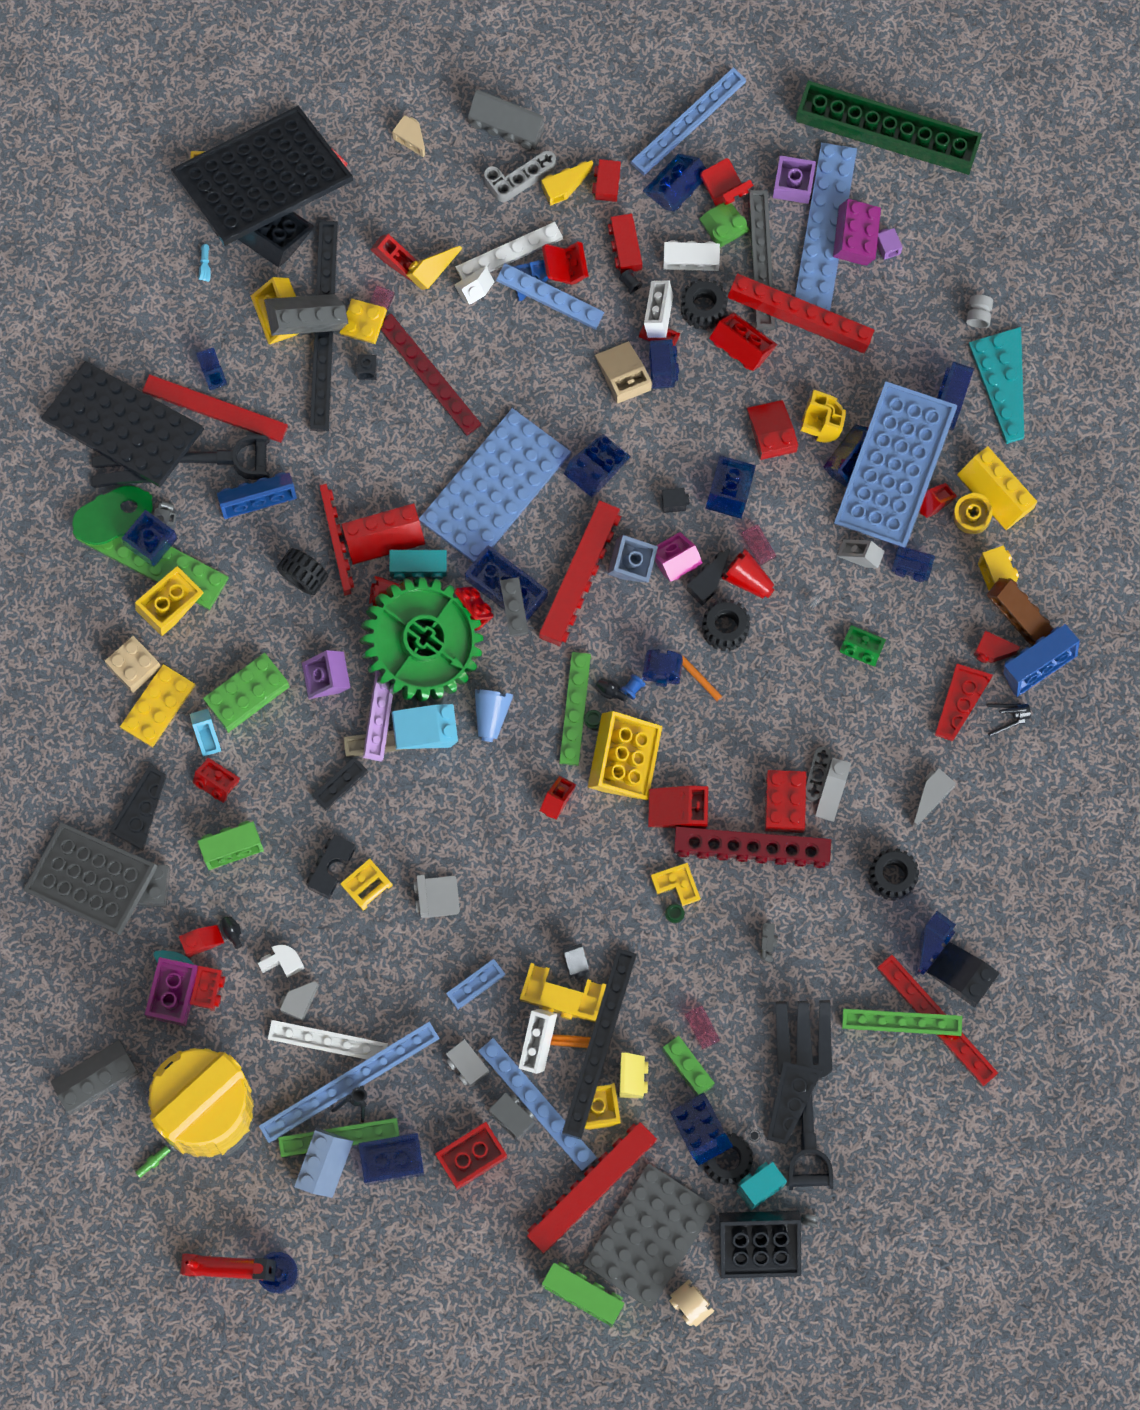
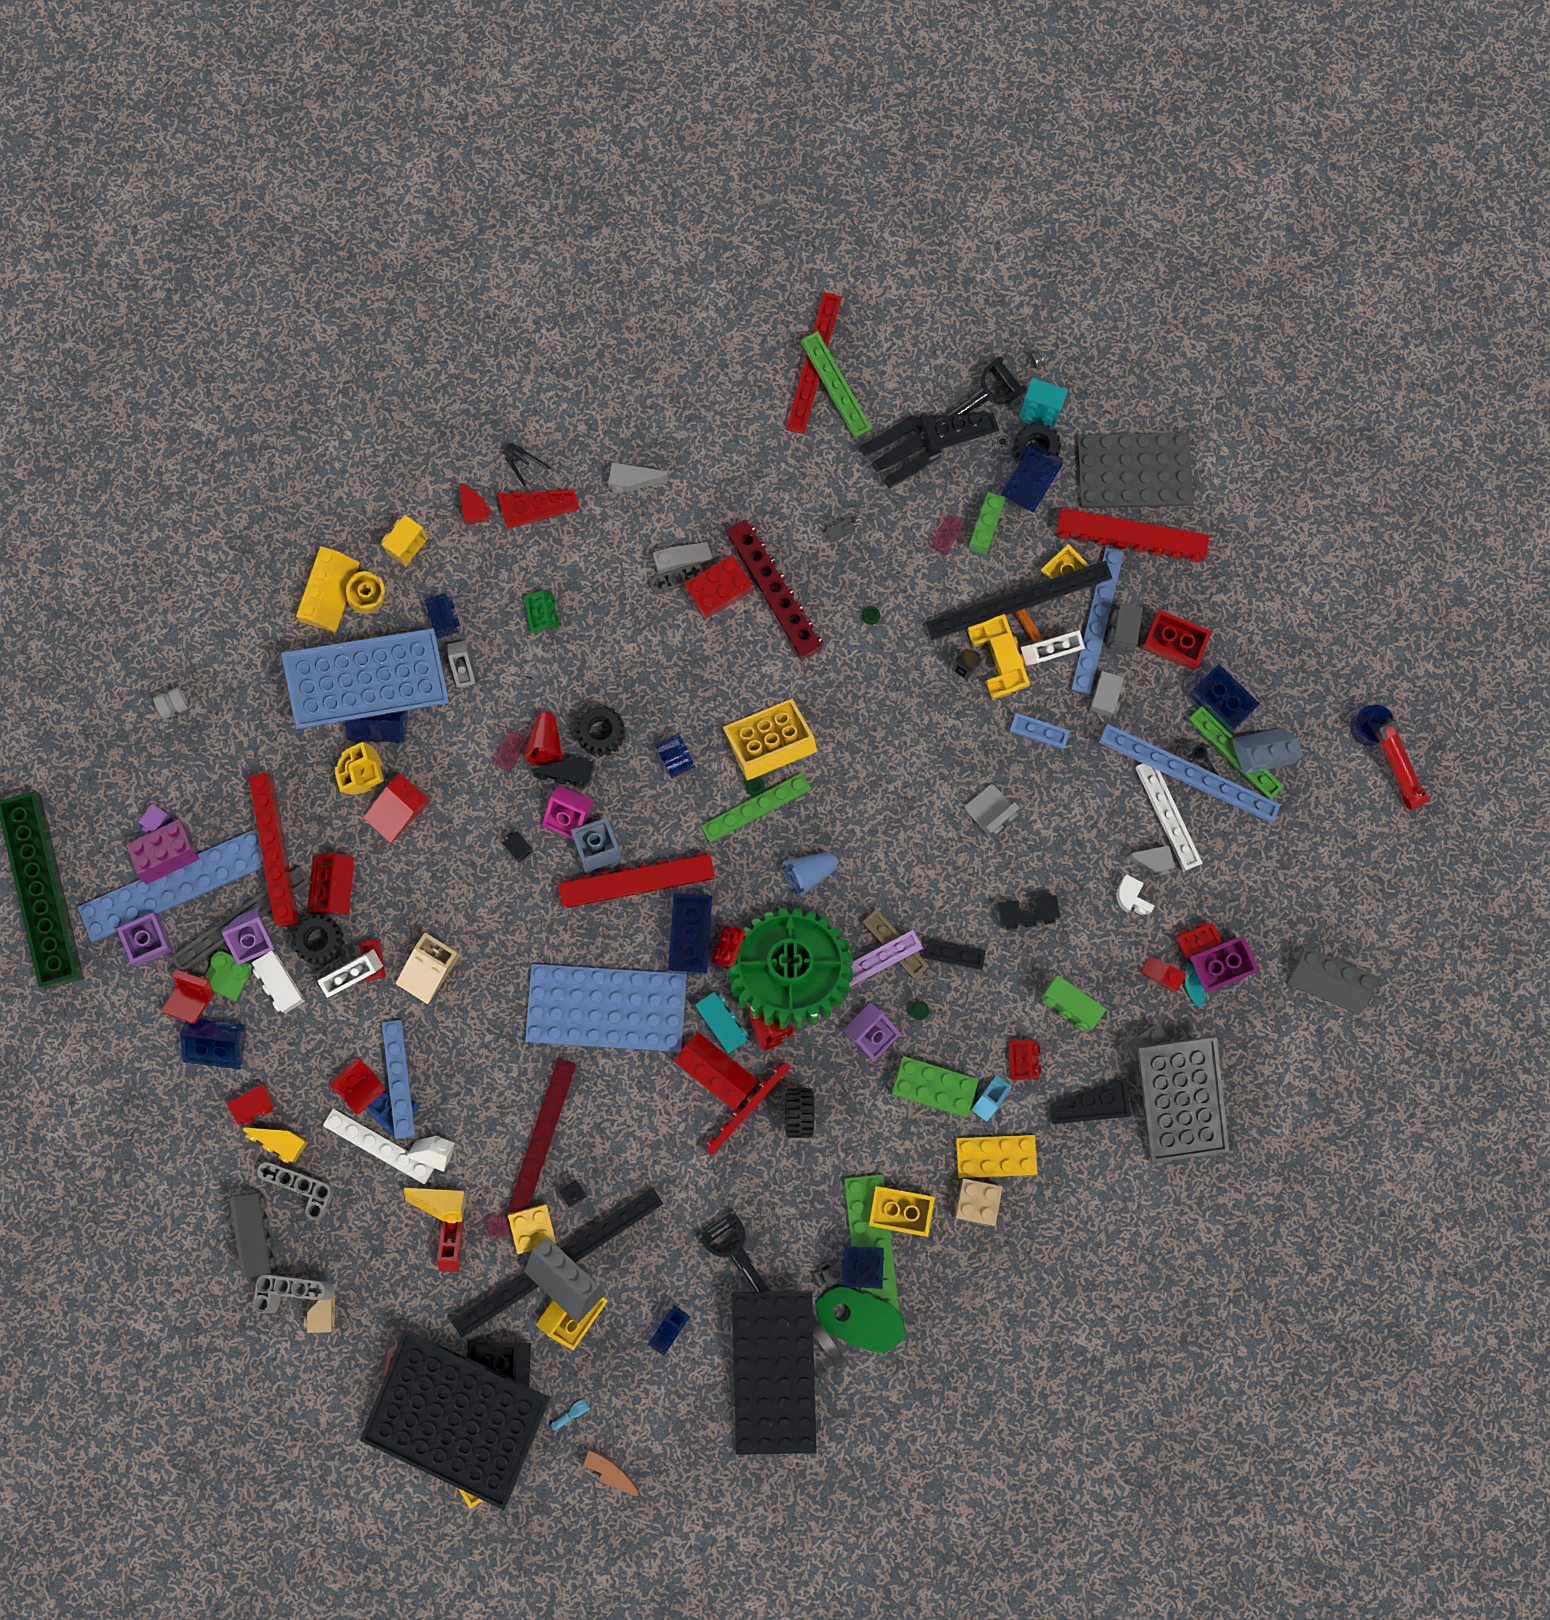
camera: 125 degrees left, 5 degrees up
bright green bar [135,1145,171,1178] -> none
red tile [142,374,288,443] -> none
yellow piece [148,1048,255,1160] -> none
blue slope [217,472,297,519] -> none
black piece [220,916,242,949] -> none
yellow plate [340,859,393,910] -> none
medium azure slope [392,704,458,749] -> none
dark grey plate [500,577,529,637] -> none
red slope [539,776,577,820] -> none
bright green brick [542,1262,625,1327] -> none
clear blue slope [564,434,631,497] -> none
black piece [595,678,628,702] -> none
red brick [607,213,643,274] -> none
black bush [619,269,643,294] -> none
light yellow slope [619,1053,648,1098] -> none
blue bush [620,674,646,700] -> none
medium blue plate [631,68,746,175] -> none
red slope [648,786,708,829] -> none
clear blue brick [649,339,679,389] -> none
yellow plate [651,863,701,906] -> none
tan brick [669,1280,715,1327] -> none
orange bar [678,656,722,701] -> none
clear blue slope [705,455,756,519] -> none
black slope [719,1211,801,1279] -> none
black tyre [868,848,919,901] -> none
clear blue slope [915,911,956,977] -> none
red slope [919,483,958,518] -> none
black slope [926,942,1000,1008] -> none
clear blue brick [937,362,974,431] -> none
teal wing [968,327,1025,444] -> none
reddish brown brick [986,578,1053,646] -> none
blue slope [1003,624,1080,697] -> none
none -> medium lavender slope [221,908,274,965]
none -> light grey beam [253,1275,335,1313]
none -> nougat slope [583,1448,639,1496]
none -> dark green plate [910,1001,929,1020]

